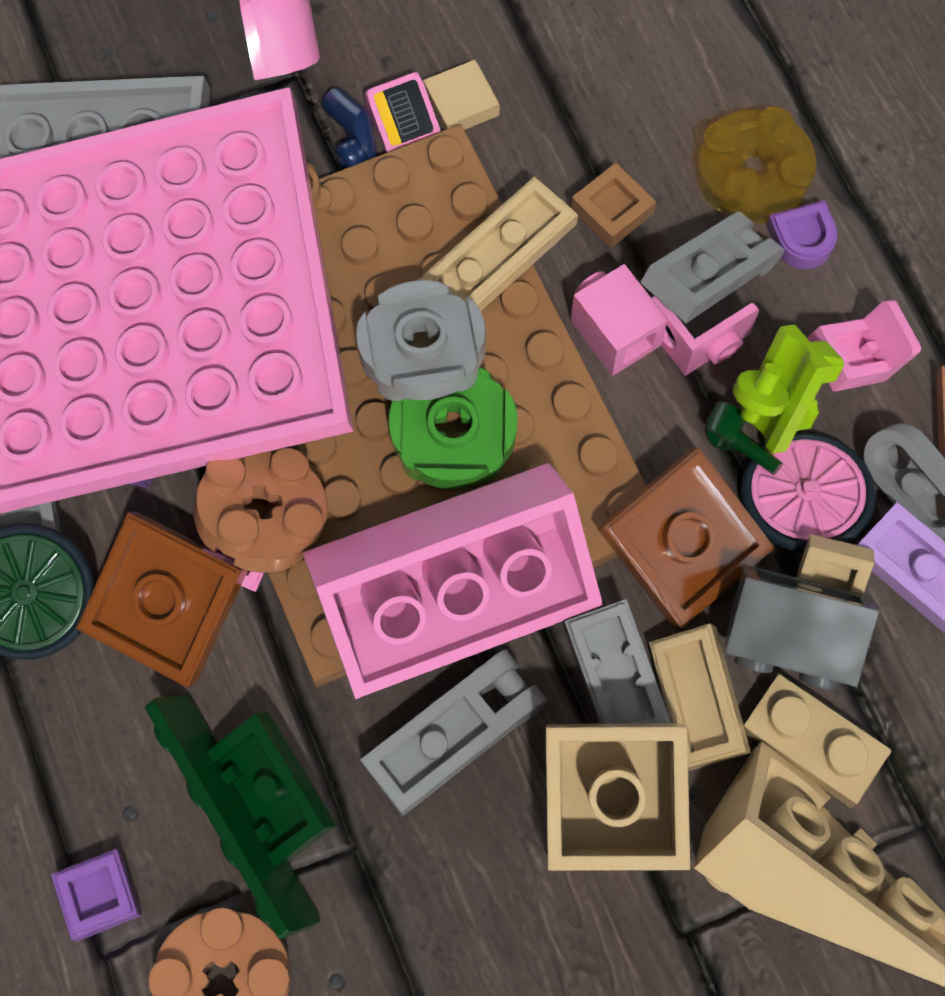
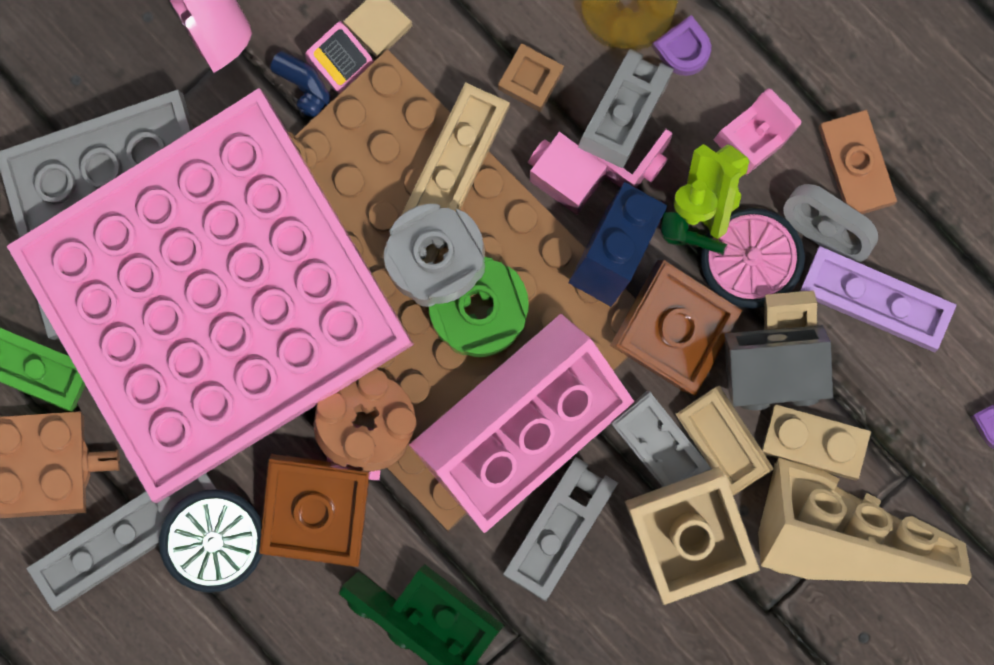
camera: 20 degrees left, 10 degrees up
none -> dark blue brick [568,182,667,307]

